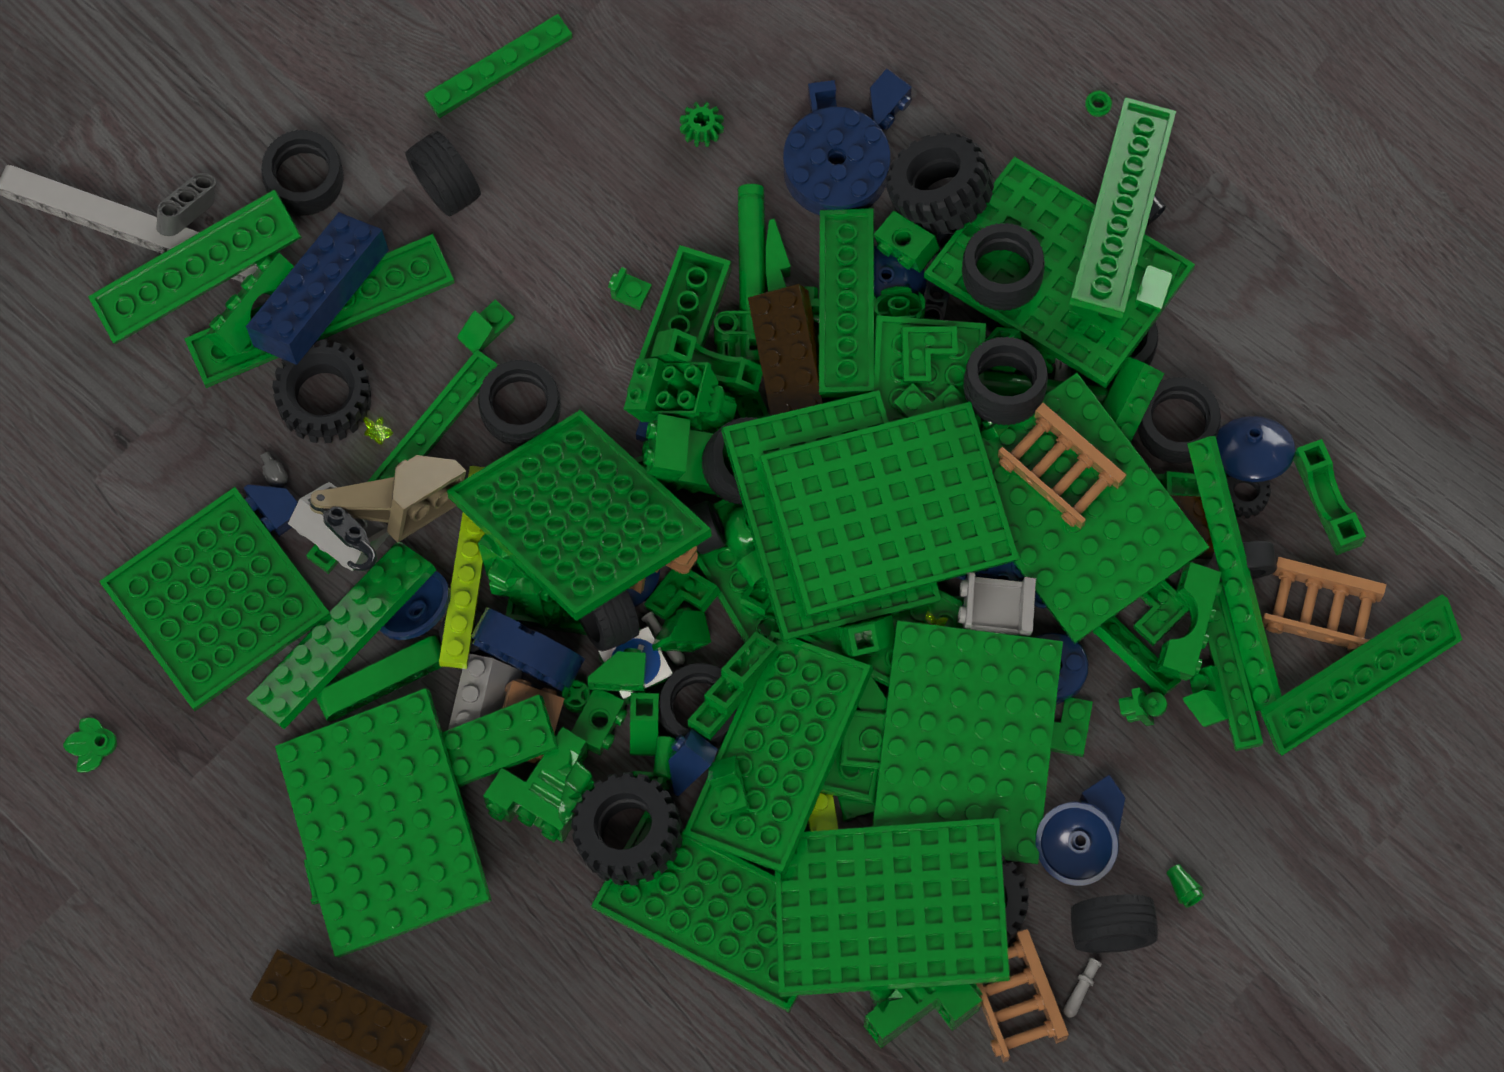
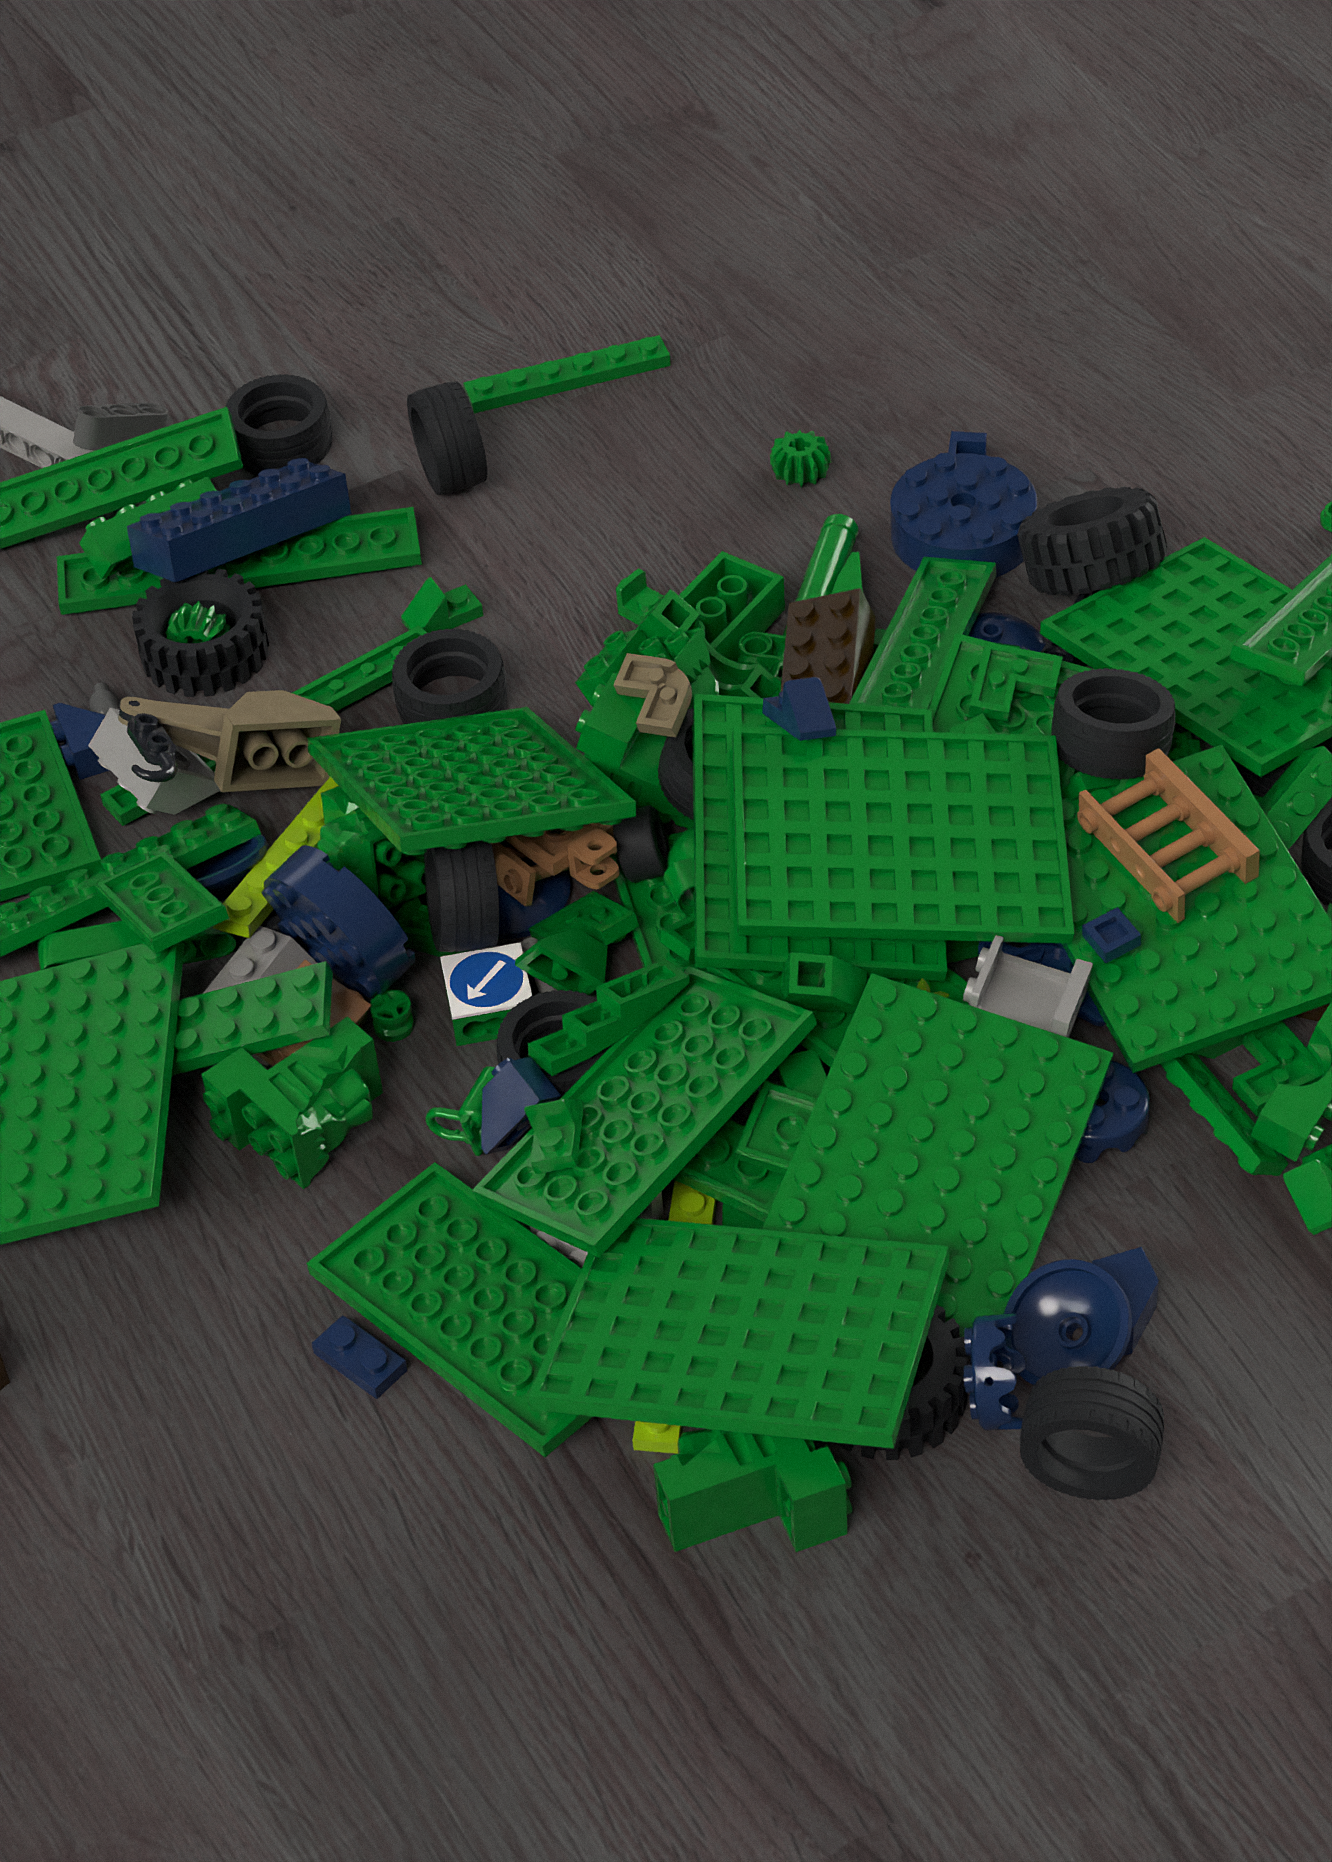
camera: 20 degrees right, 25 degrees down
clear neon green plant [363,417,393,445] -> none
black tyre [571,772,683,886] -> none
green brick [572,690,628,756] -> none
green slope [588,648,646,692] -> none
green slope [630,693,659,756] -> none
dark blue slope [869,69,912,130] -> none
green brick [874,210,940,273] -> none
black tyre [962,223,1045,311] -> none
medium nougat fence [975,929,1069,1063] -> none
green plate [1051,697,1093,757] -> none
light grey piece [1064,958,1102,1018] -> none
green hips [1119,687,1168,726] -> none
green cone [1166,864,1204,908] -> none
none -> green tile [95,852,229,953]
none -> green gear [166,601,231,644]
none -> dark blue plate [312,1315,408,1399]
none -> dark tan plate [614,653,692,738]
none -> dark blue slope [762,677,836,741]
none -> dark blue plate [964,1314,1026,1431]
none -> dark blue plate [1082,907,1141,964]

